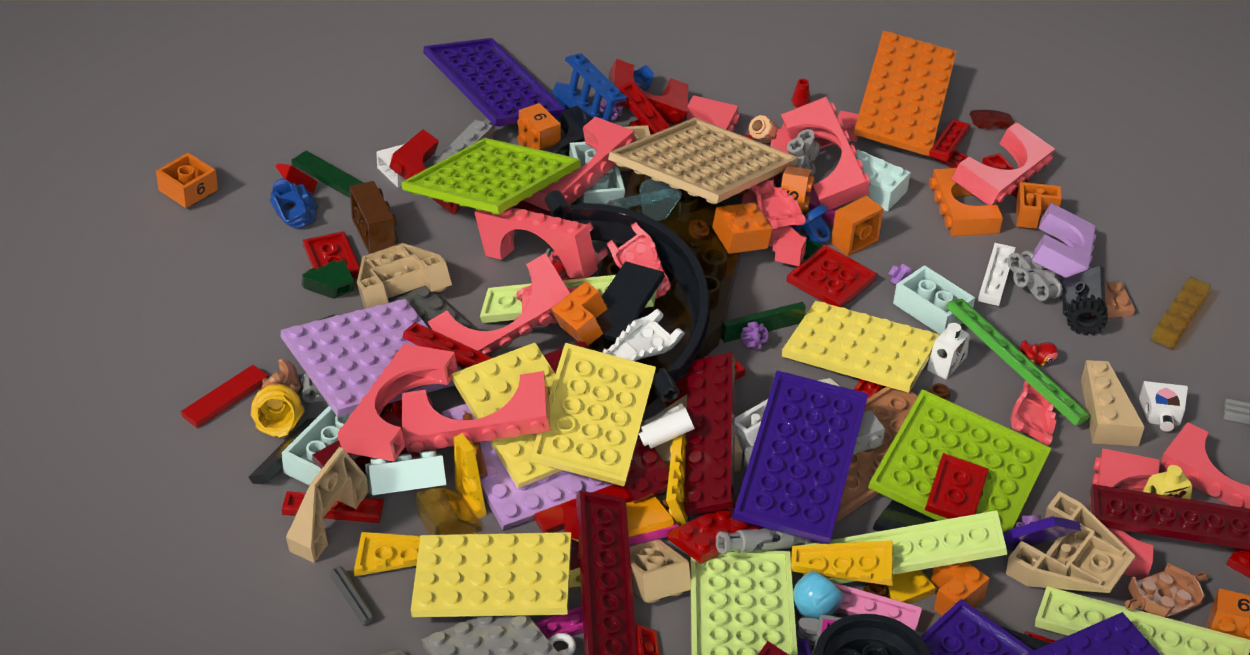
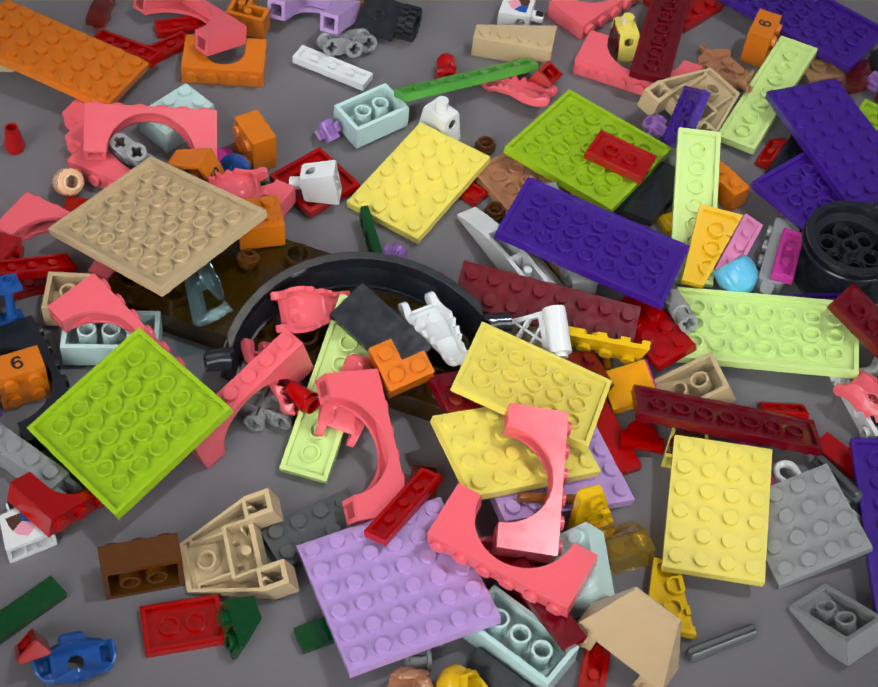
camera: 85 degrees left, 10 degrees up
none -> white torso [289,160,342,205]
none -> red slope [529,61,563,87]

